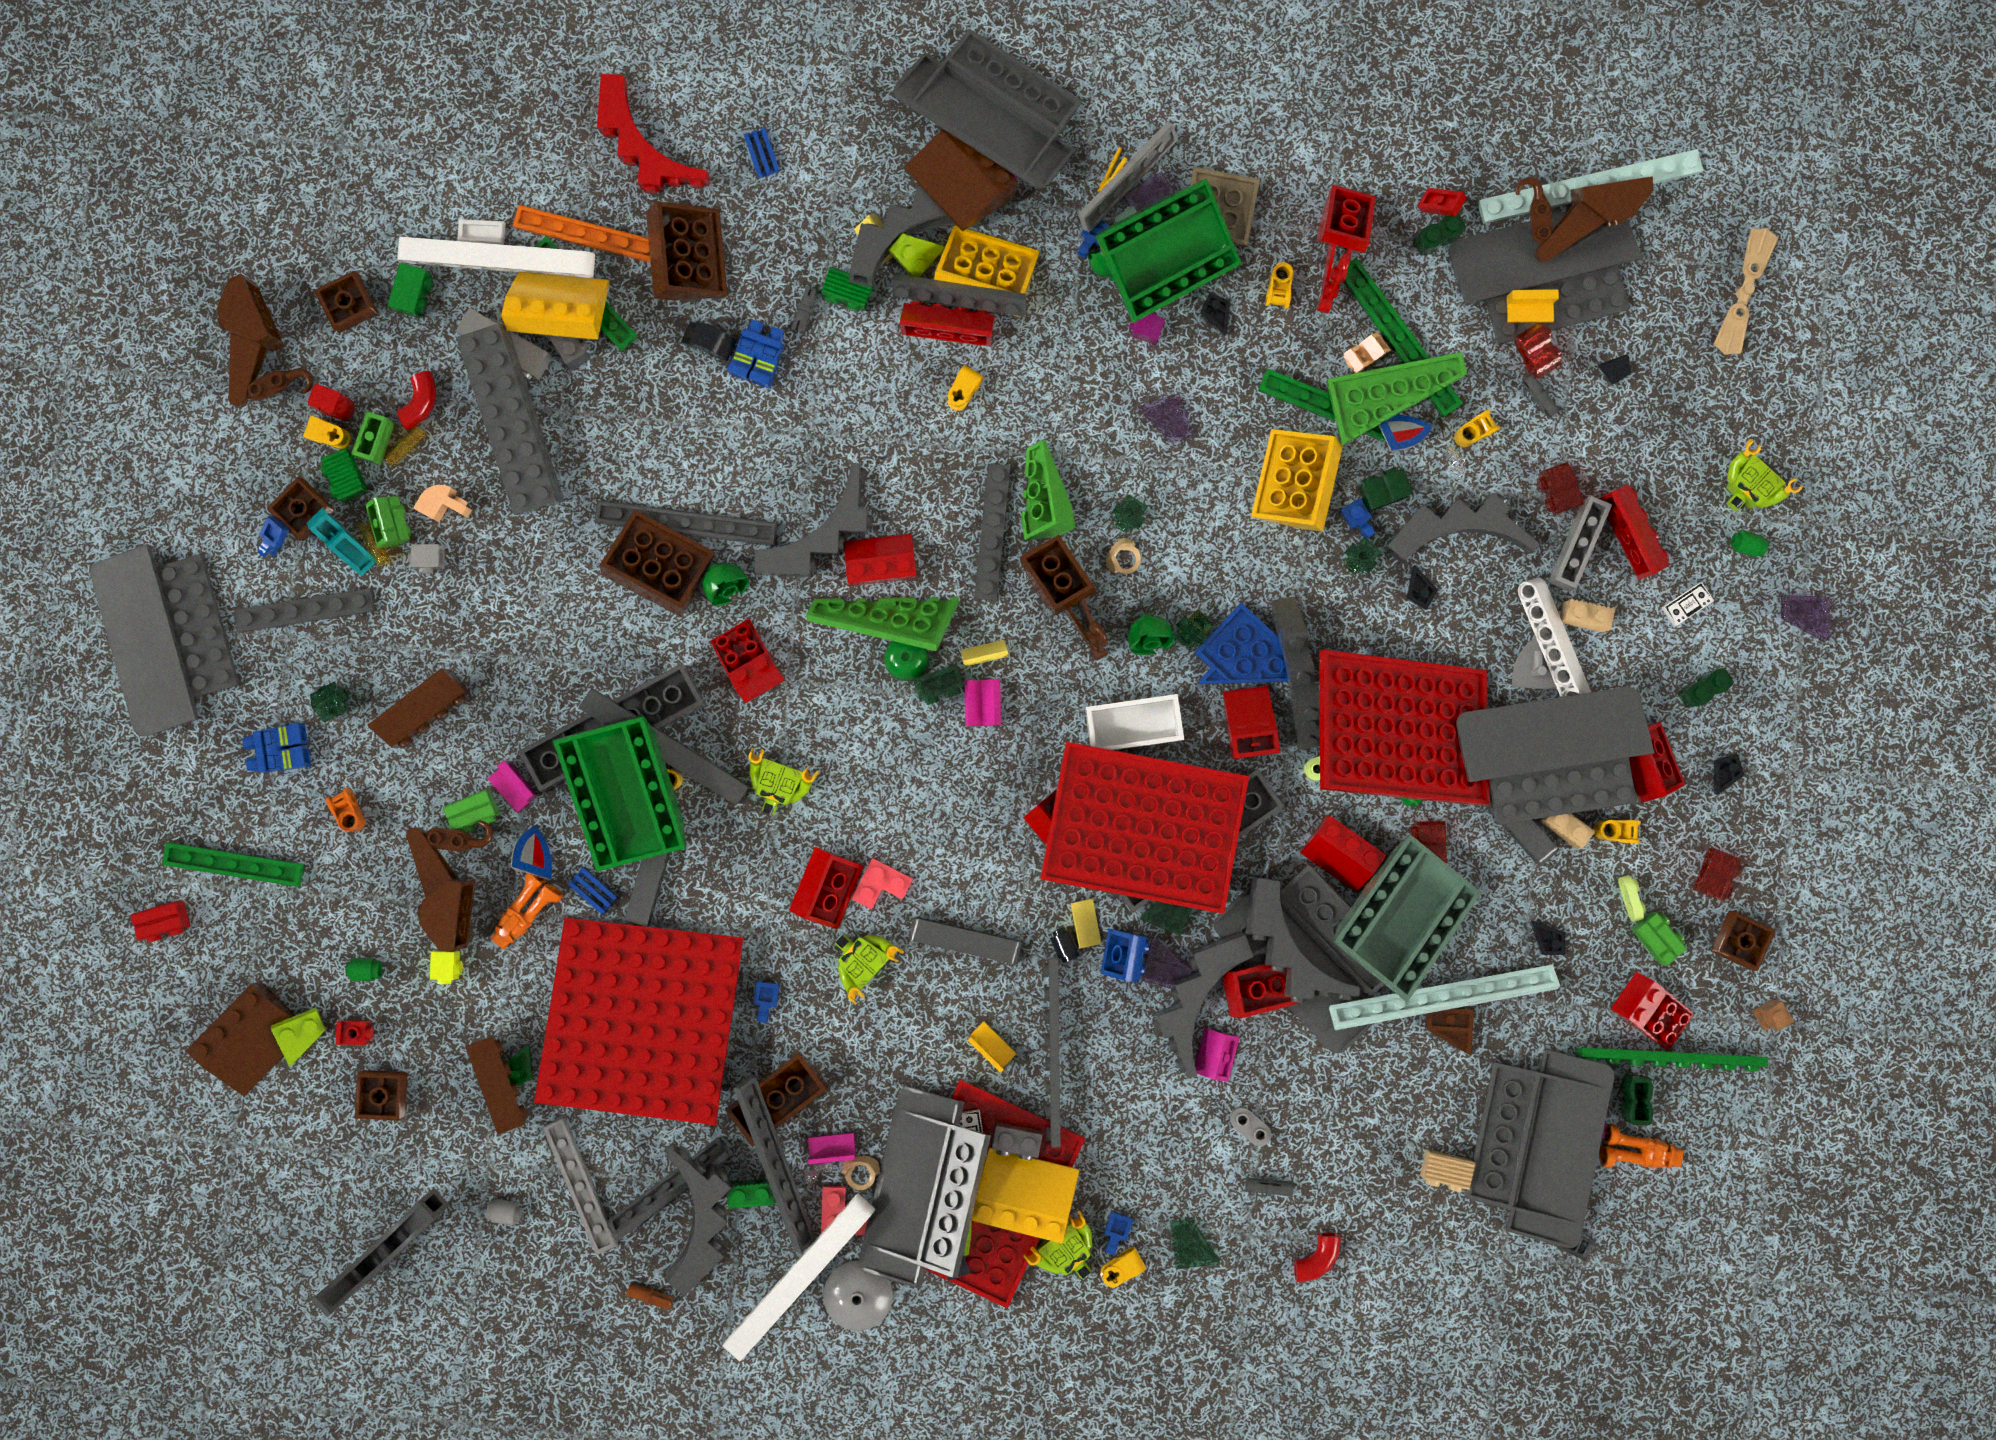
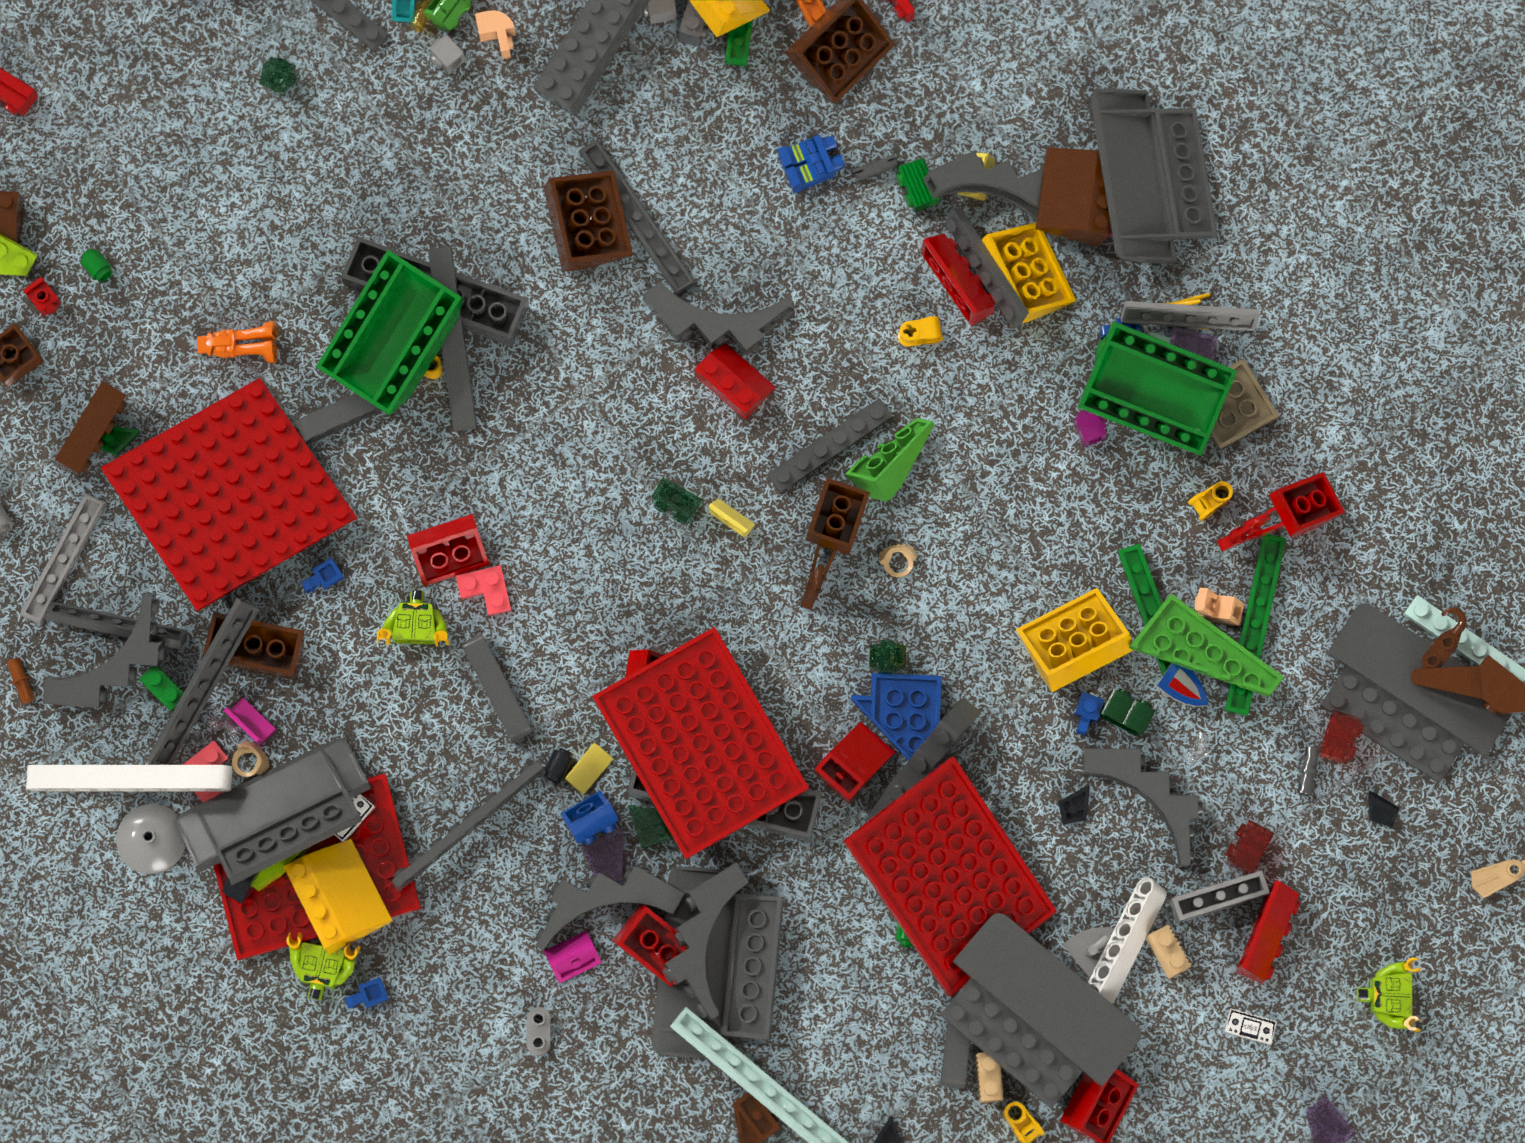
camera: 50 degrees right, 10 degrees down
green plate [162,842,305,887] -> none
blue hips [242,723,312,773] -> none
orange piece [326,787,365,832] -> none
reddish brown slope [368,668,470,749] -> none
reddish brown slope [406,820,493,952] -> none
neon yellow brick [430,950,463,984] -> none
bright green brick [443,789,500,833] -> none
dark pink panel [487,760,538,813] -> none
blue shield [510,825,552,880] -> none
blue tile [568,867,618,914] -> none
black brick [681,321,737,361] -> none
green cylinder [702,563,750,606] -> none
red slope [710,619,785,703] -> none
blue tile [743,127,780,179] -> none
lime torso [748,748,819,815] -> none
bright green wing [806,597,959,651] -> none
green cylinder [884,641,930,682] -> none
lime wing [888,233,944,277] -> none
dark pink panel [964,679,1001,726] -> none
yellow panel [968,1021,1017,1073] -> none
flat silver brick [992,1122,1042,1160] -> none
white piece [1085,694,1184,750] -> none
yellow piece [1100,1247,1146,1288] -> none
clear green brick [1112,494,1148,533] -> none
green cylinder [1128,614,1175,656] -> none
clear purple wing [1138,393,1193,444] -> none
clear green wing [1170,1218,1220,1269] -> none
black piece [1200,292,1230,336] -> none
dark grey pin [1245,1177,1294,1197] -> none
red slope [1299,815,1387,892] -> none
sand green slope [1333,834,1482,1002] -> none
clear green brick [1343,537,1382,575] -> none
clear red brick [1410,821,1447,864] -> none
dark green brick [1413,213,1466,256] -> none
red plate [1417,188,1467,216] -> none
yellow piece [1454,409,1501,447] -> none
yellow panel [1507,290,1559,323] -> none
dark green brick [1678,668,1734,708] -> none
green brick [1730,530,1768,558] -> none

